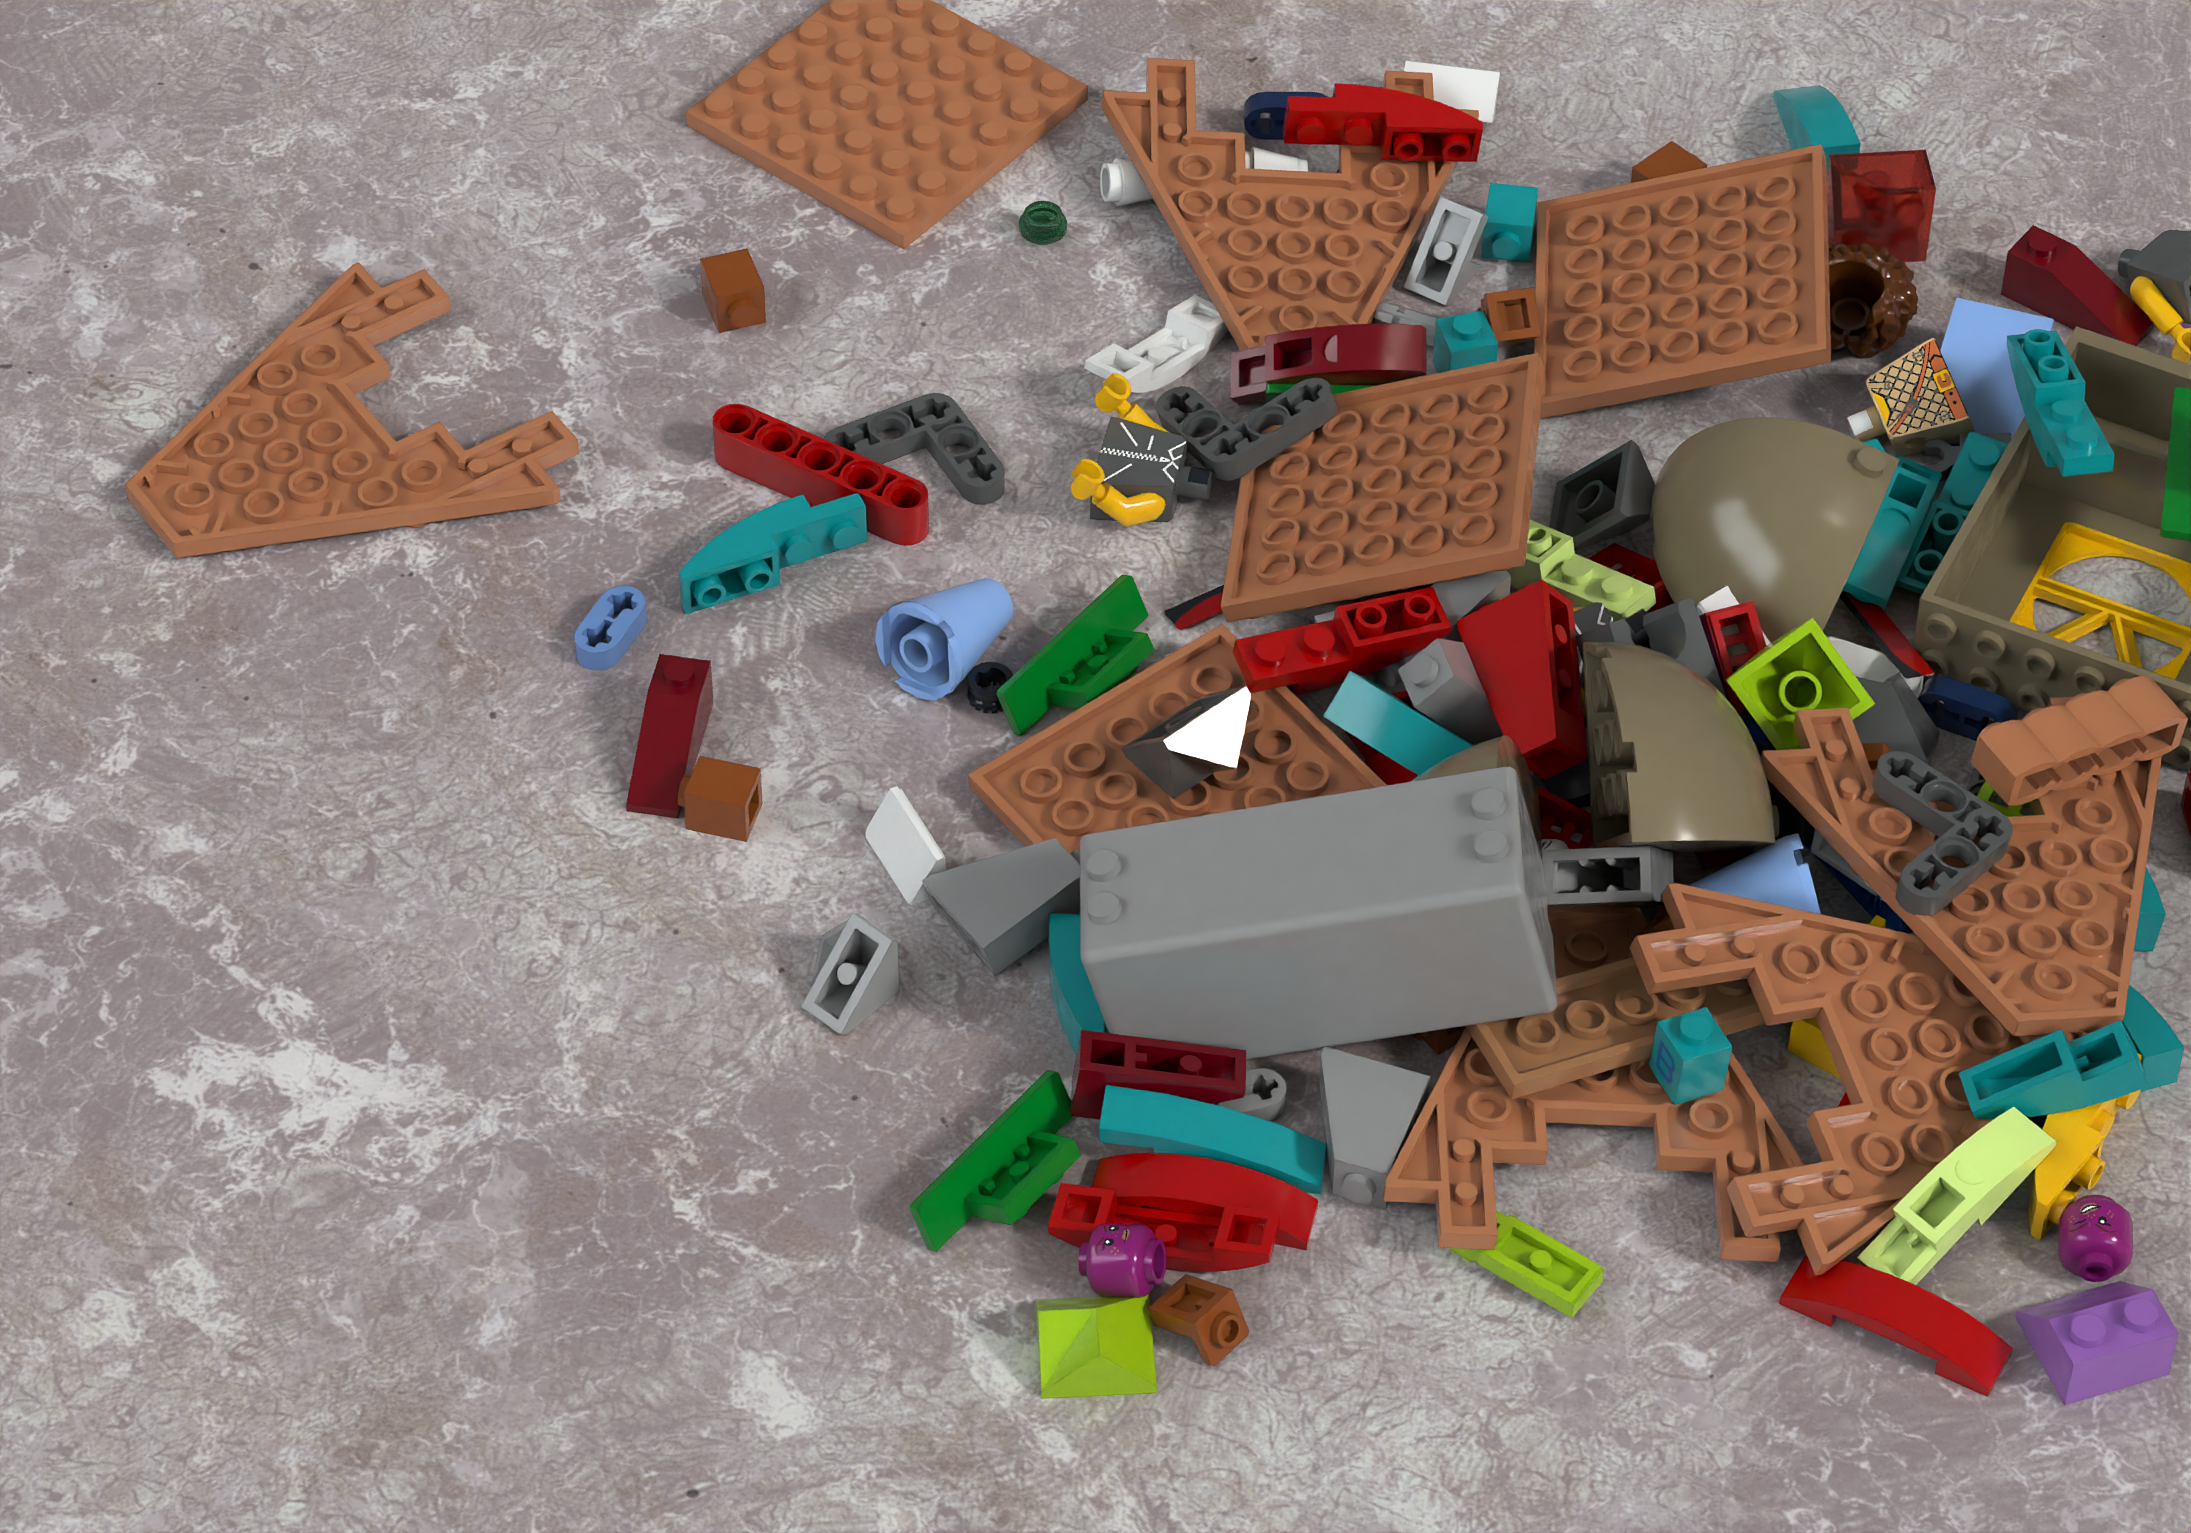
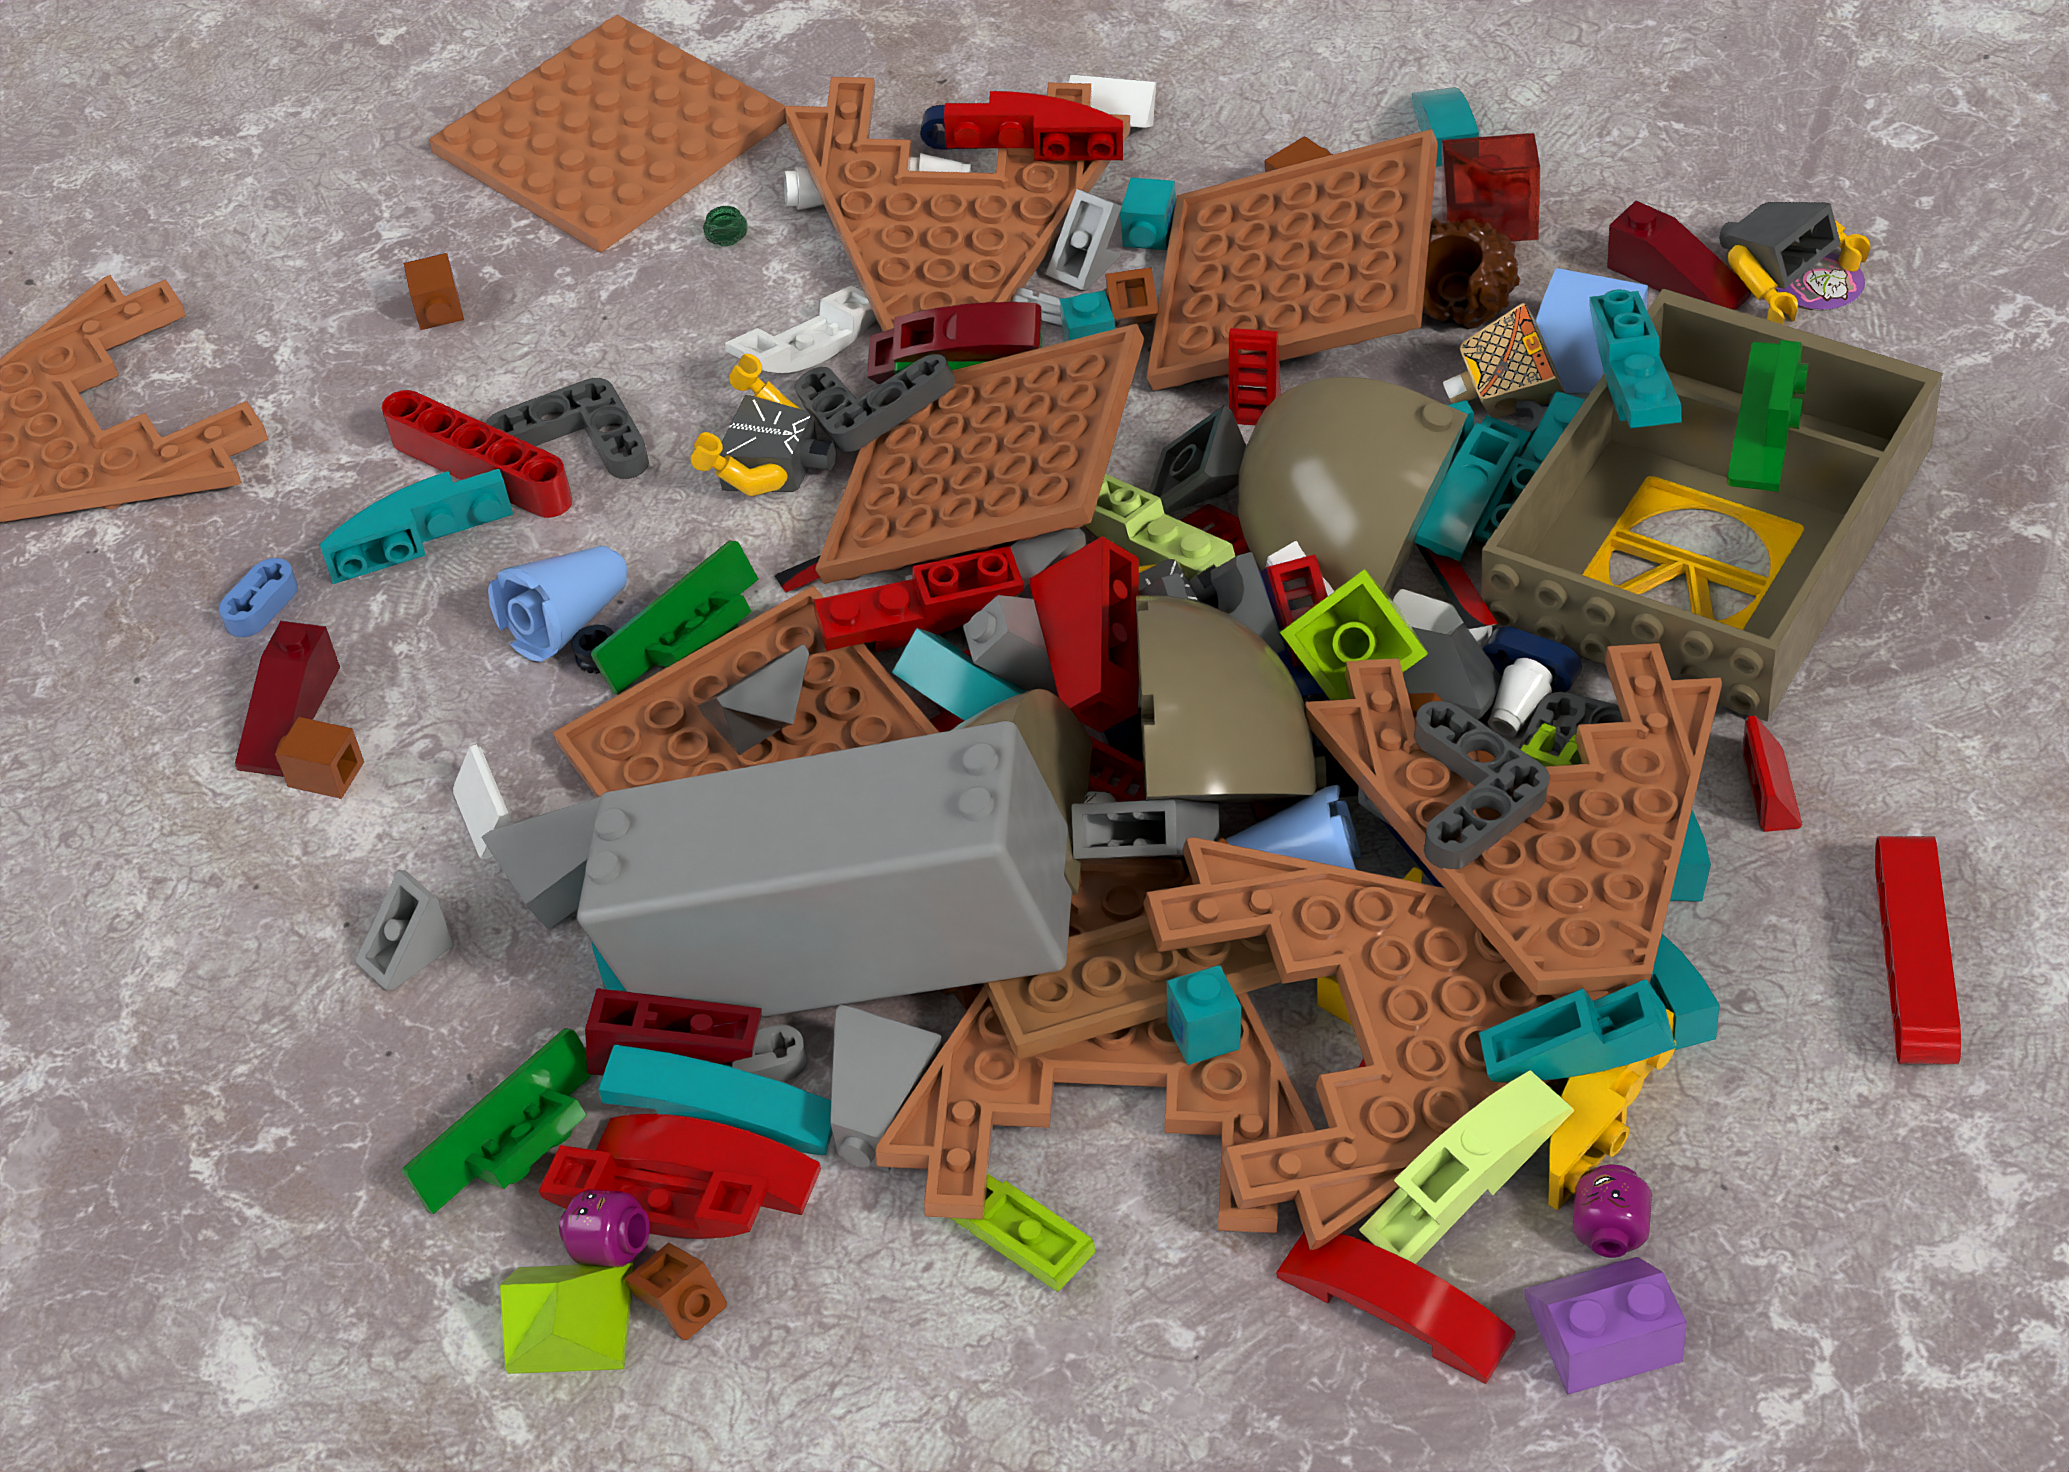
camera: 10 degrees right, 0 degrees up
nougat brick [1970,676,2188,806] -> none
none -> red slope [1229,328,1281,425]
none -> white cone [1488,658,1552,738]

